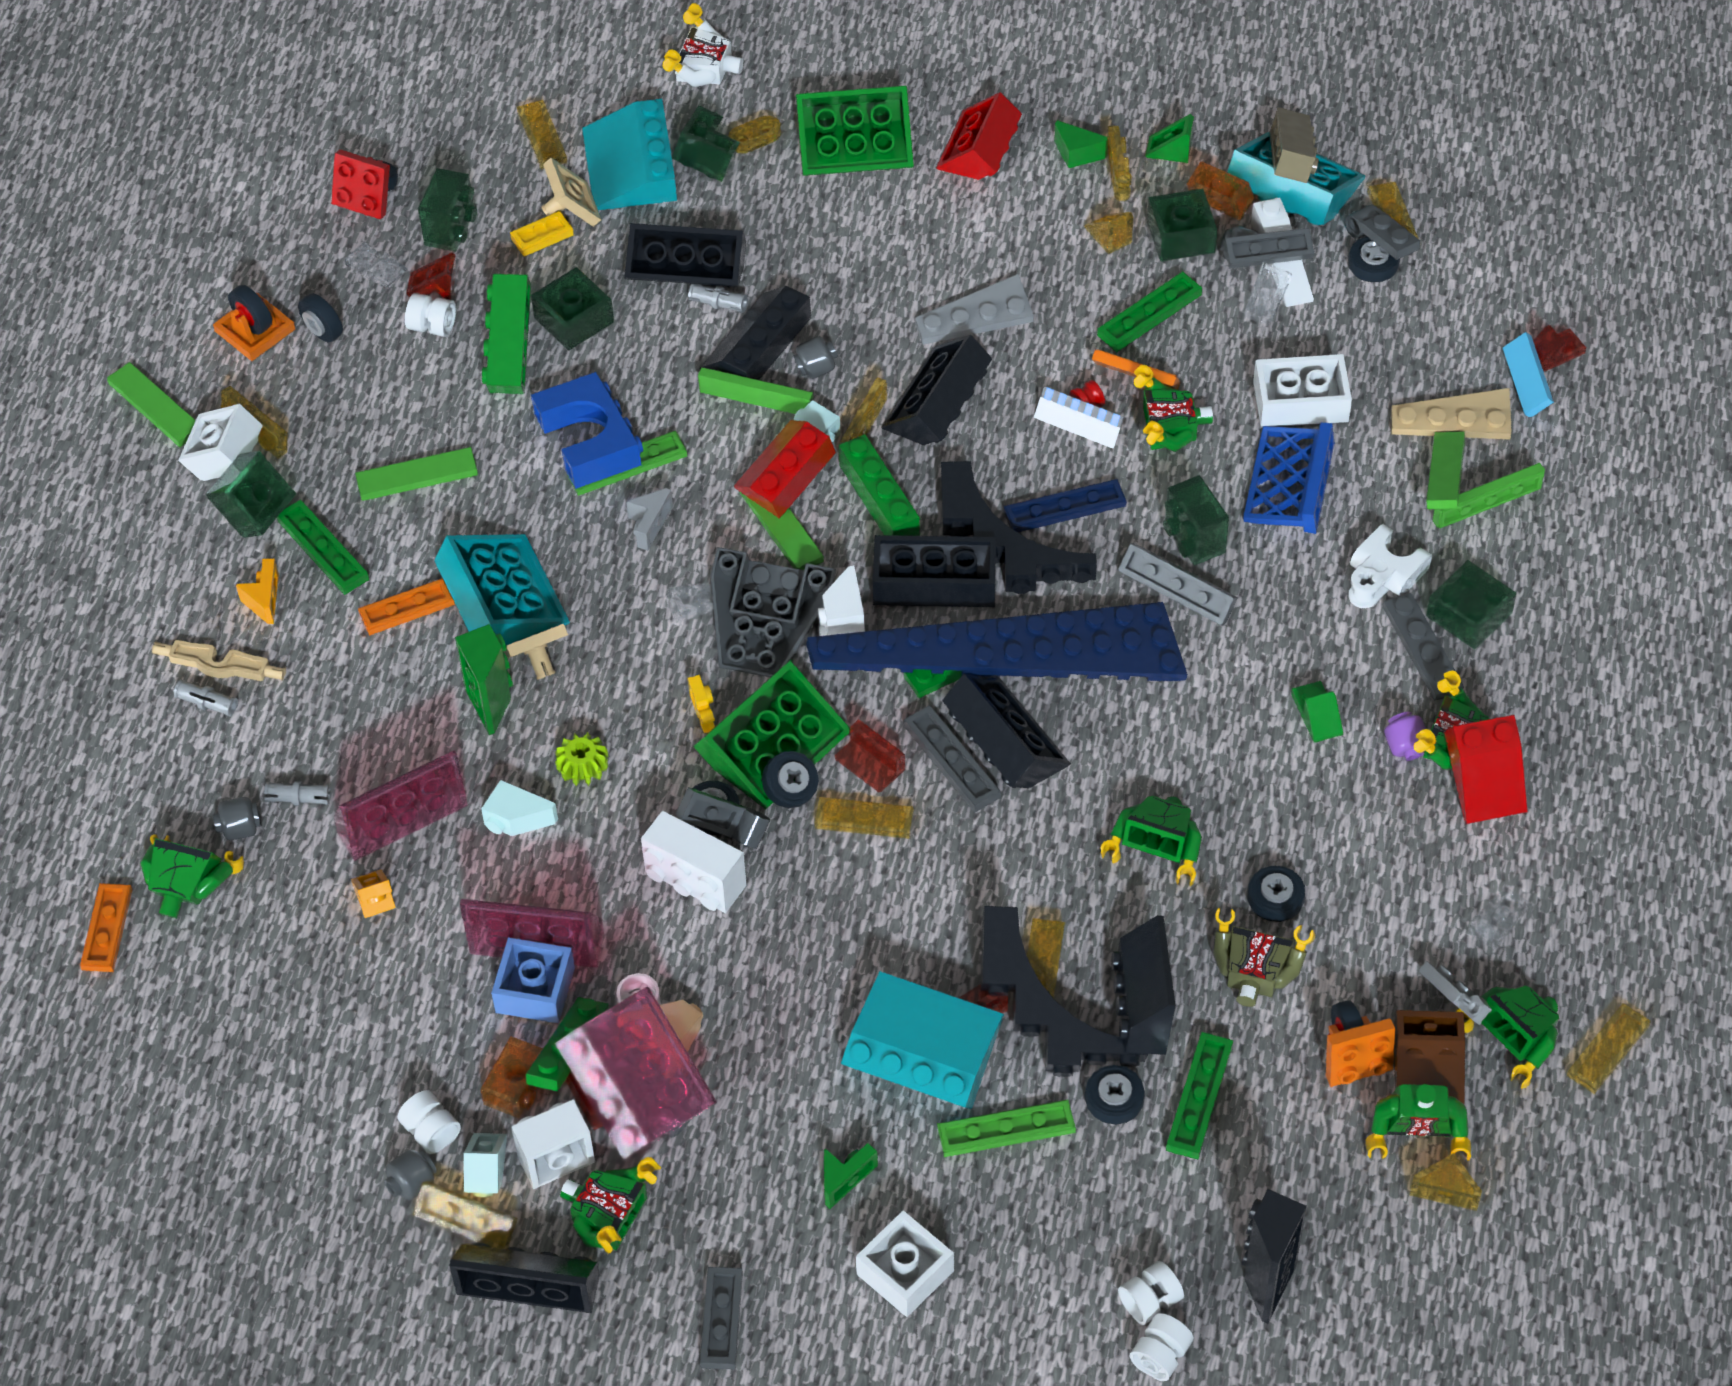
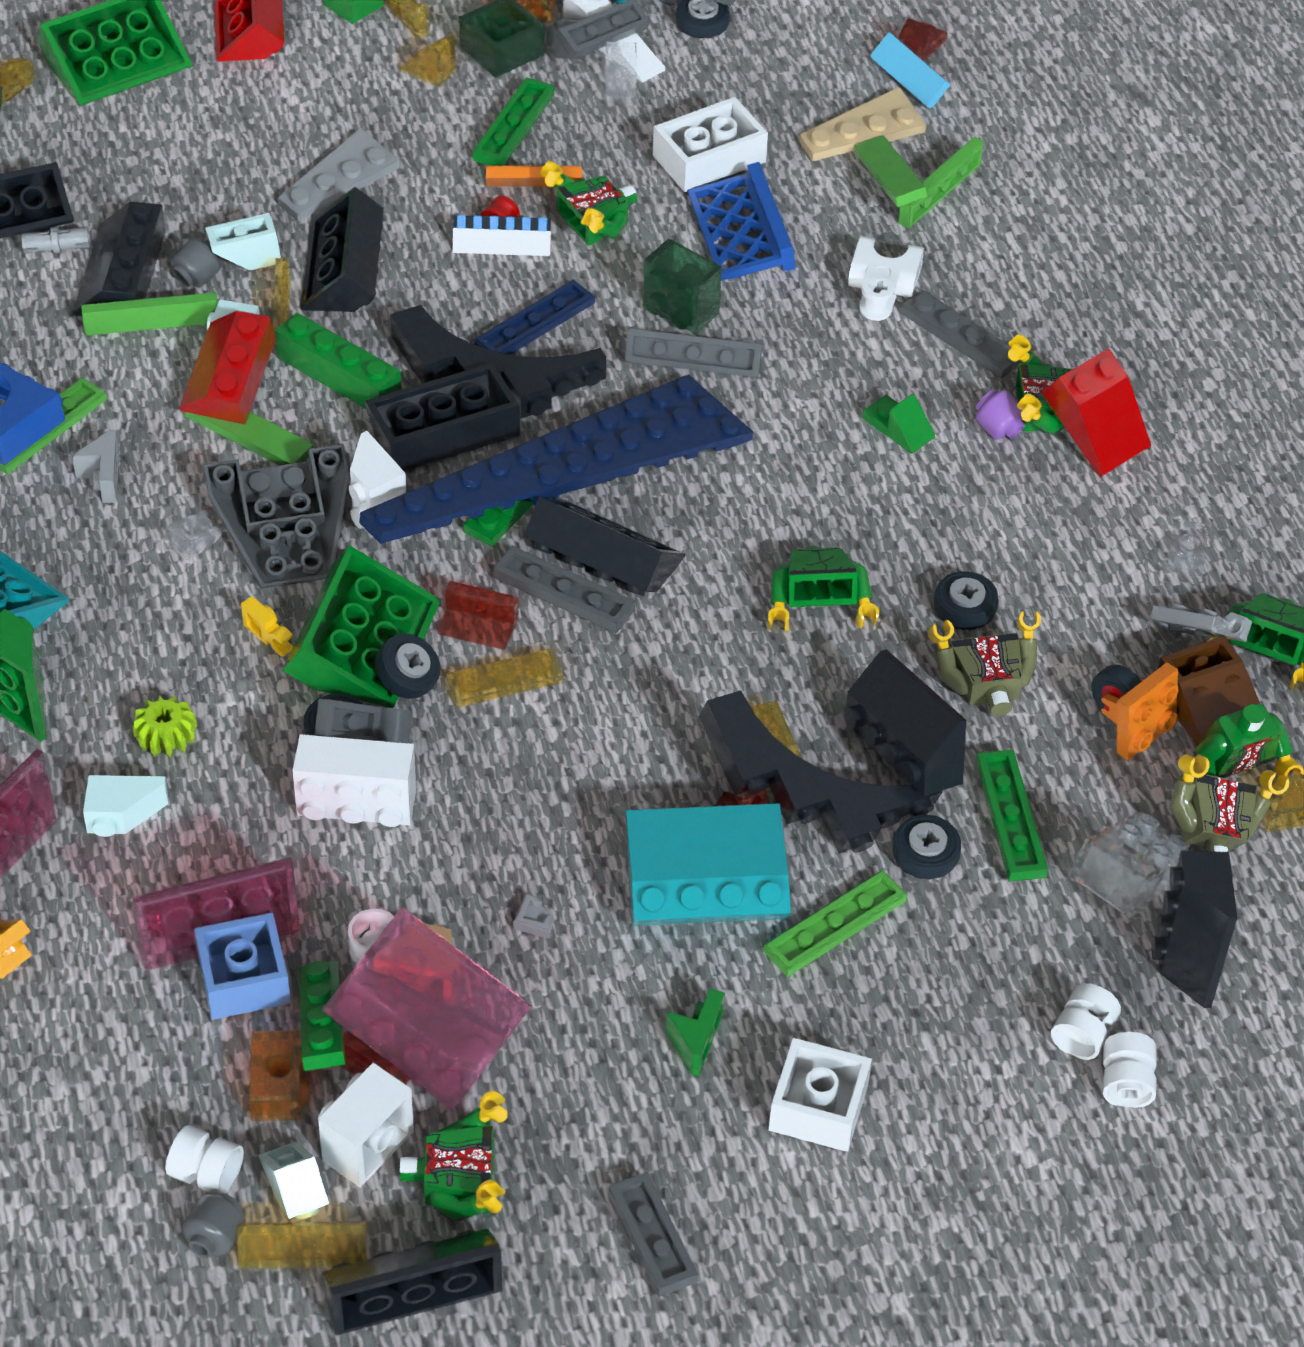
camera: 30 degrees left, 5 degrees down
tan tile [504,624,568,680] -> none
clear green brick [1426,560,1517,650] -> none
none -> light aqua slope [205,213,282,270]
none -> light grey tile [513,893,552,939]
none -> clear slope [1068,812,1197,918]
none -> torso [1170,754,1289,852]

